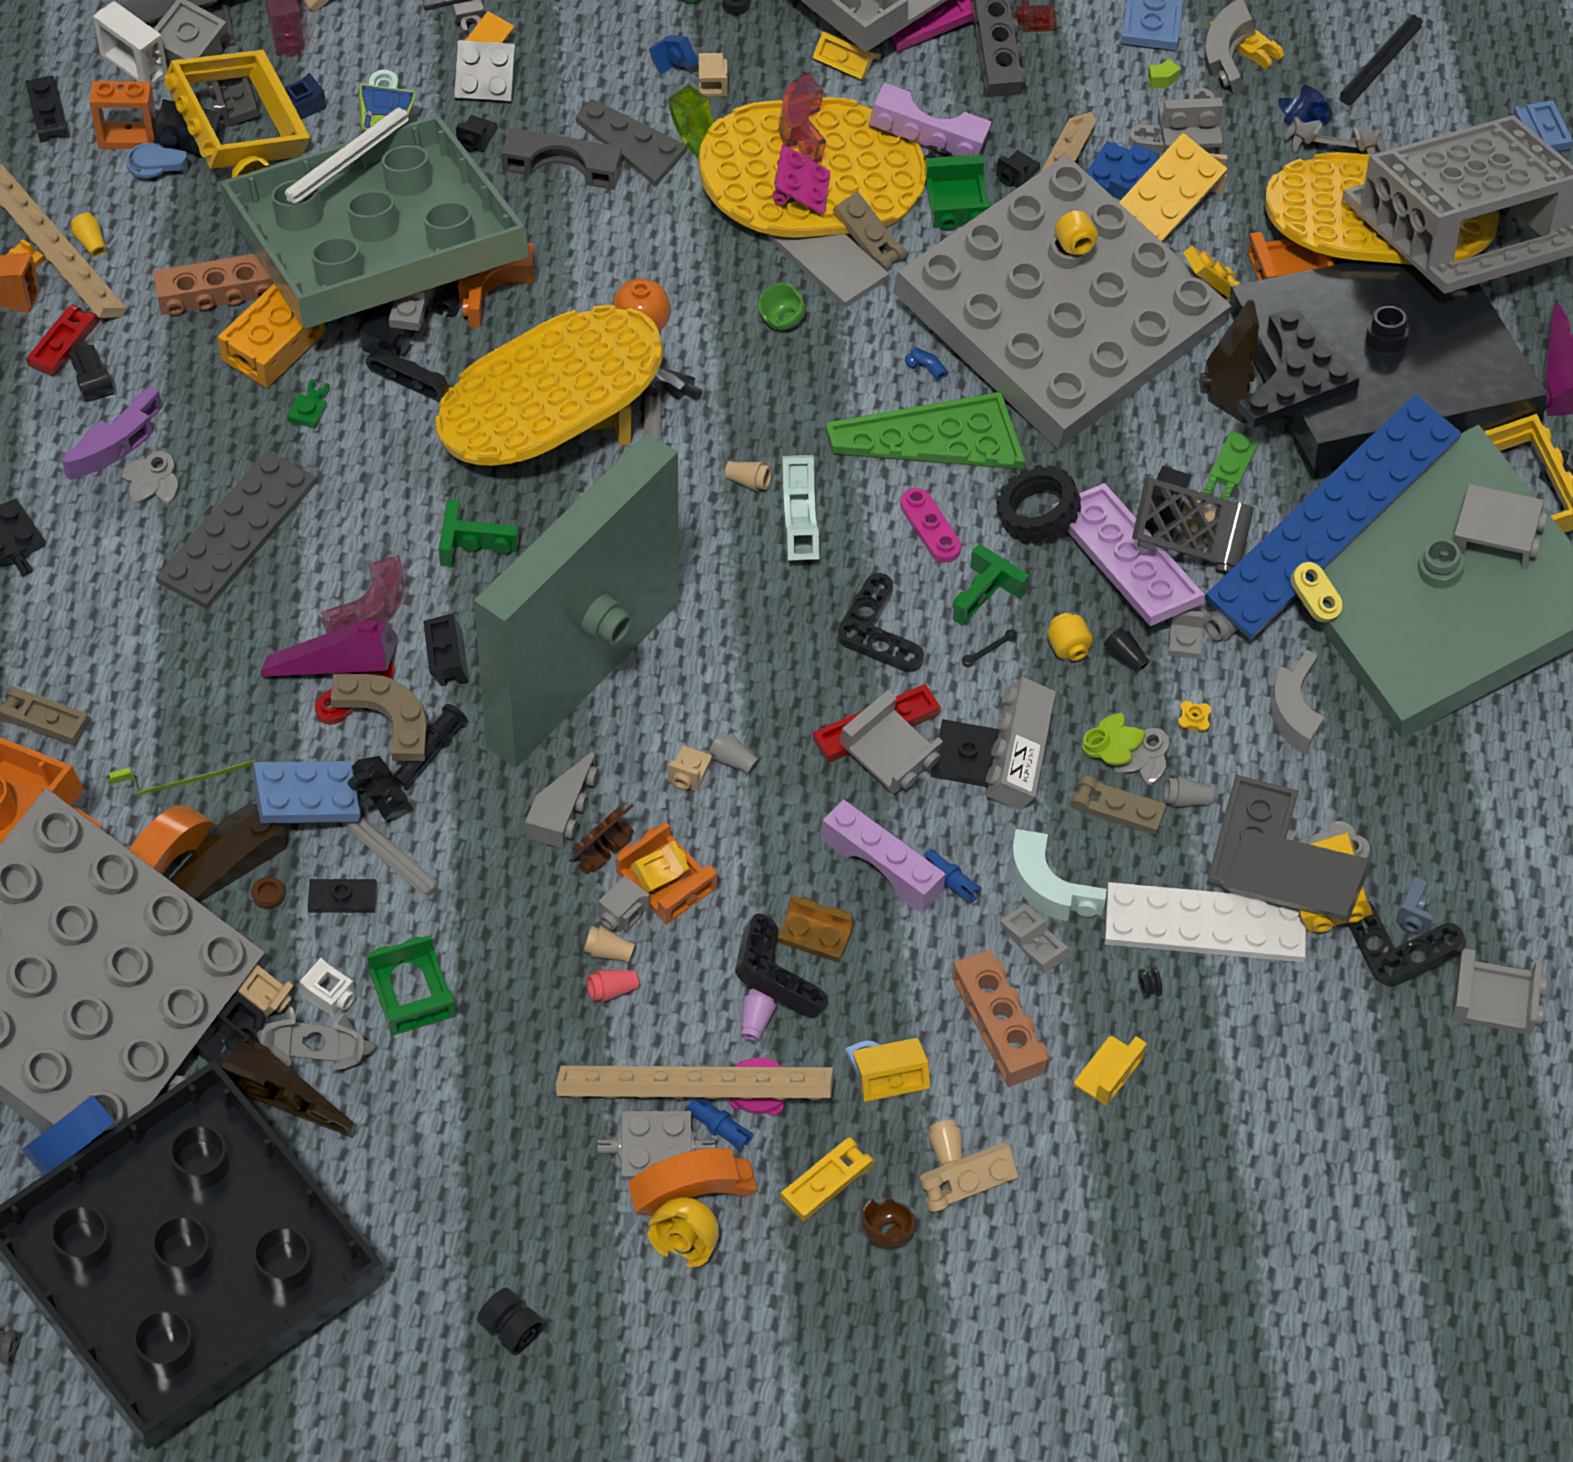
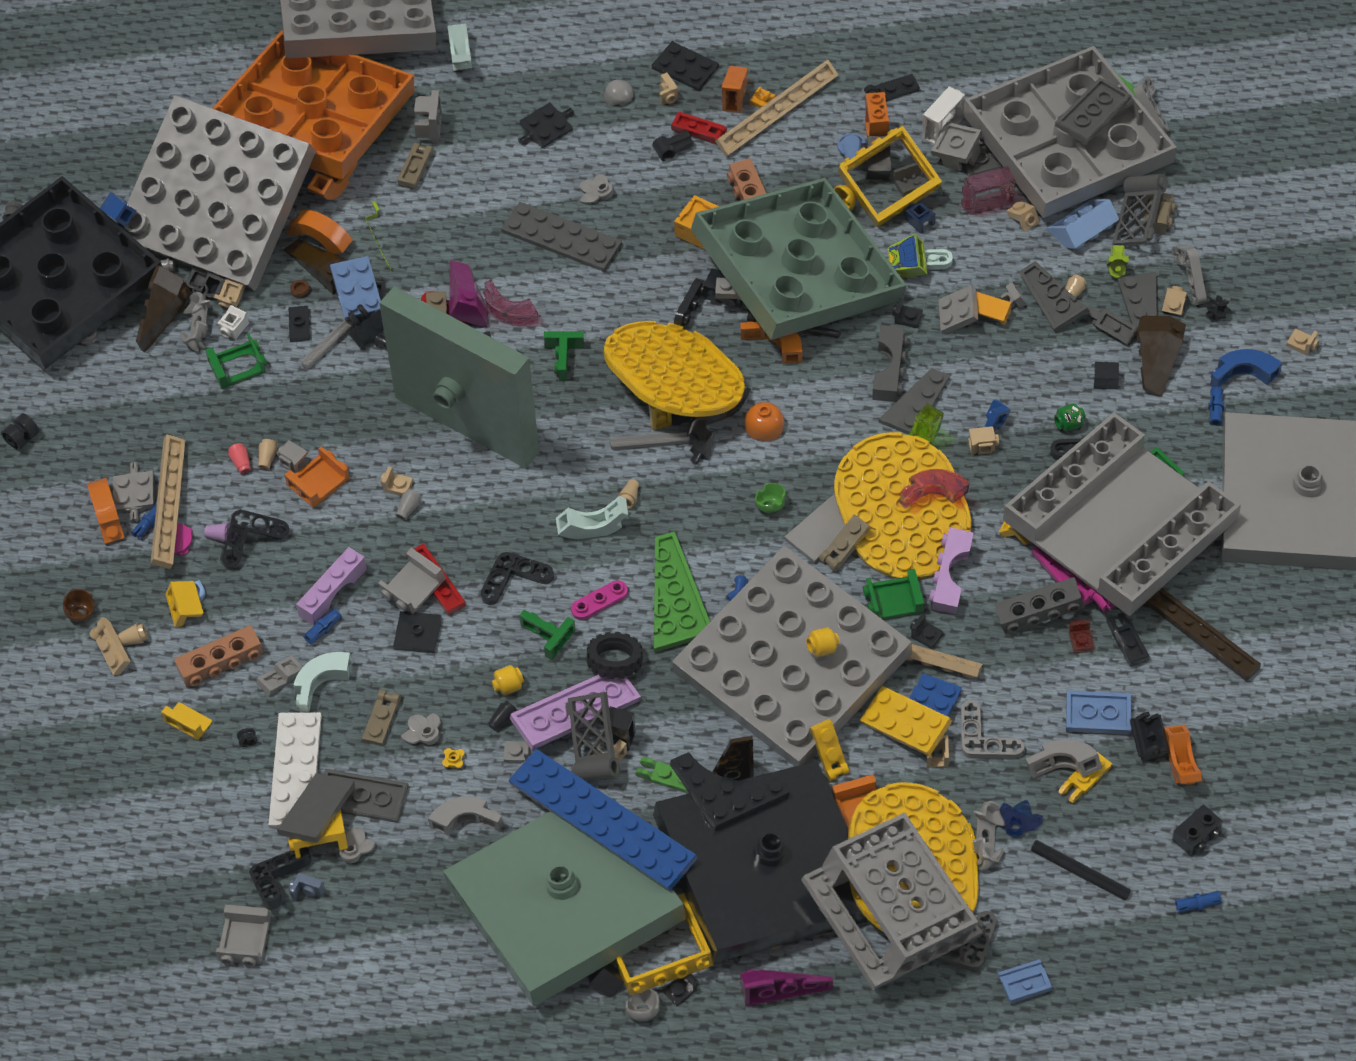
camera: 90 degrees right, 0 degrees up
medium lavender slope [62,385,162,480] -> none
yellow cone [71,213,107,257] -> none
white axle [285,108,409,204] -> none
green plate [287,379,330,429] -> none
light grey slope [525,753,599,848] -> none
reddish brown hinge [569,804,634,874] -> none
yellow bracket [630,841,689,893] -> none
yellow cylinder [647,1197,719,1268] -> none
dark pink hinge [772,144,831,215] -> none
pearl gold bracket [777,896,854,963] -> none
yellow plate [780,1137,875,1222] -> none
black bush [923,145,952,160] -> none
black hinge [962,629,1017,667] -> none
light grey brick [986,677,1056,810] -> none
lime plate [1082,713,1146,765] -> none
lime piece [1147,59,1181,88] -> none
light grey bracket [1158,98,1223,149] -> none
light grey cone [1163,775,1214,807] -> none
light yellow plate [1291,562,1342,622] -> none
light grey panel [1454,484,1548,568] -> none

